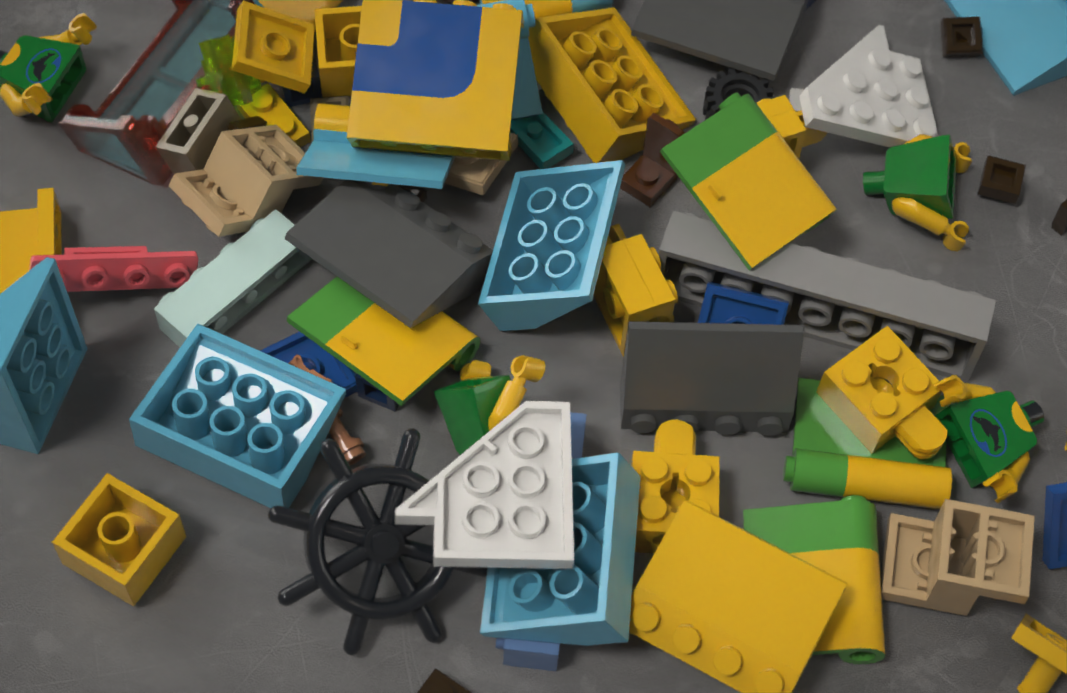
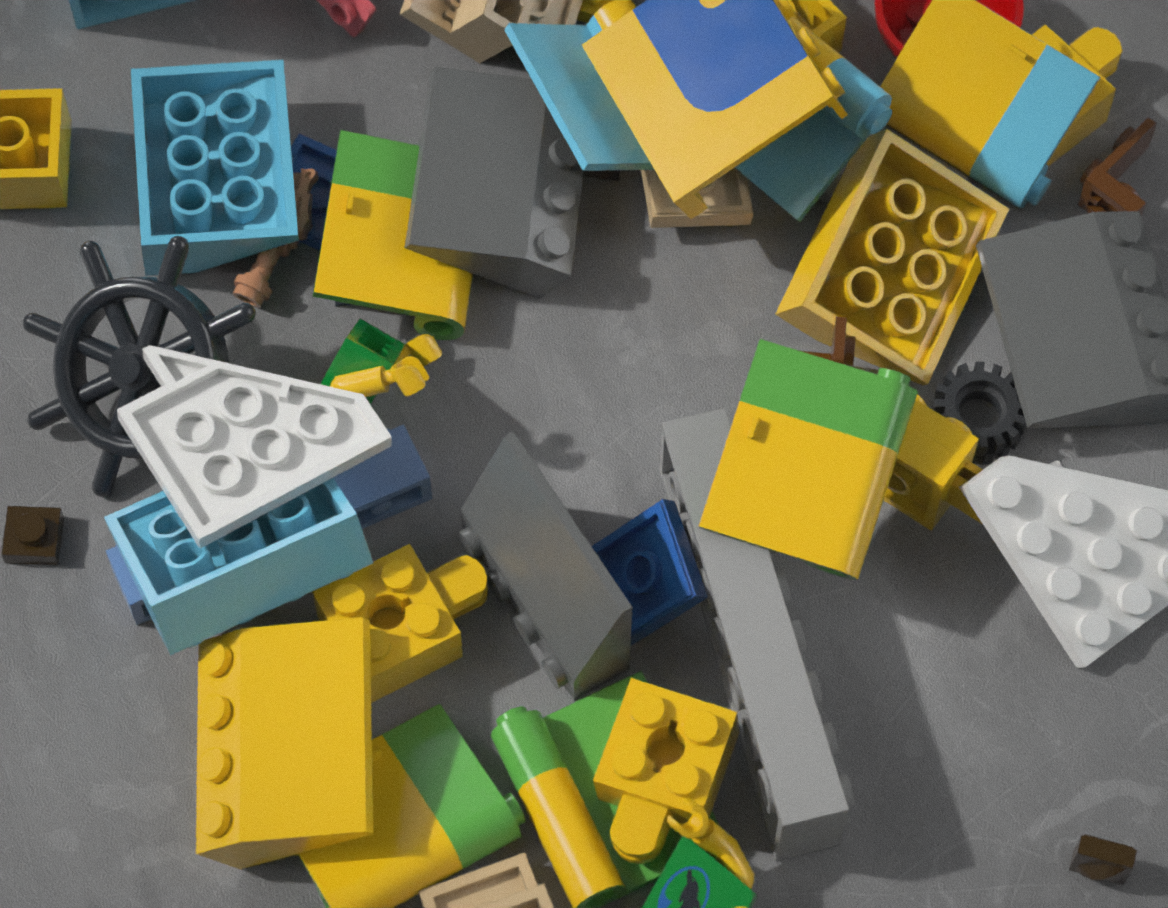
camera: 60 degrees right, 5 degrees up
light aqua brick [154,209,312,347] -> none
medium azure slope [478,160,626,331] -> none
teal plate [510,111,574,169] -> none
yellow brick [593,223,678,357] -> none
green torso [863,134,972,251] -> none
dark brown plate [977,155,1026,204] -> none

